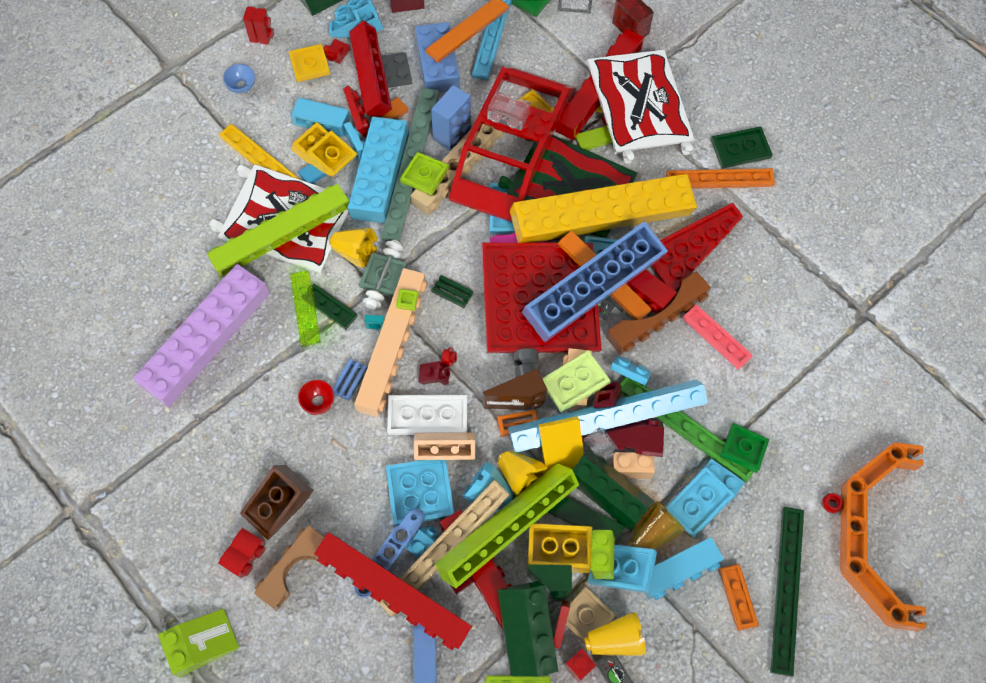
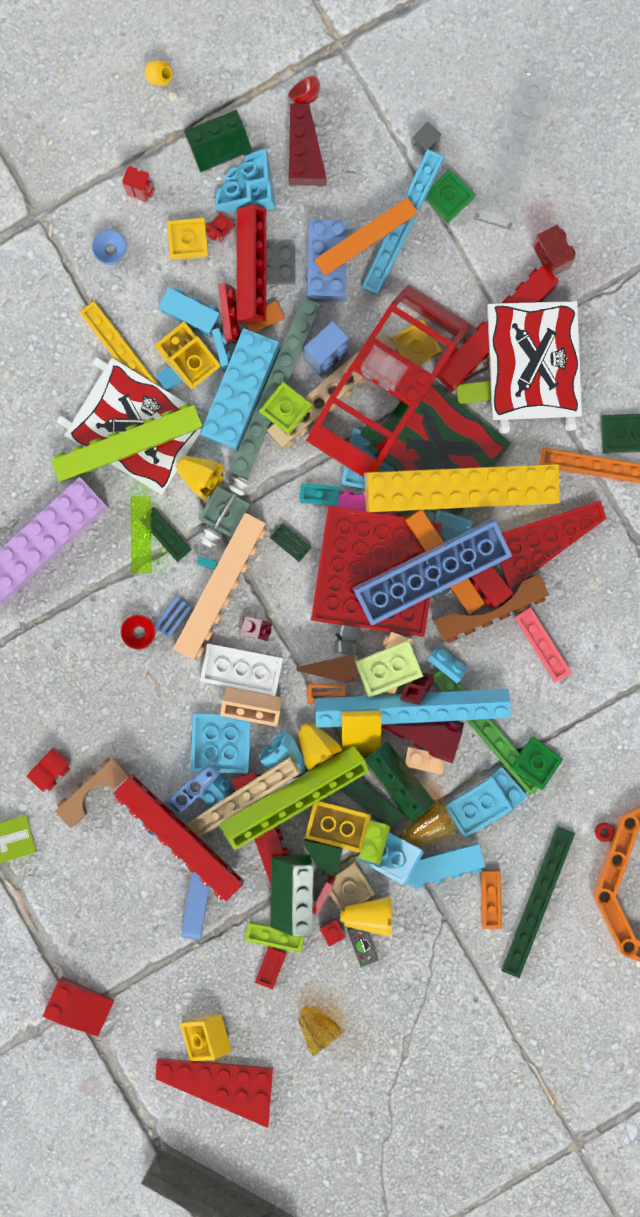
camera: 15 degrees right, 20 degrees up
reddish brown slope [240,465,314,540] -> none
lime tile [396,289,419,311] -> none
red plate [442,347,457,367] -> none
clear brick [583,427,618,460] -> none
none -> teal plate [300,483,339,506]

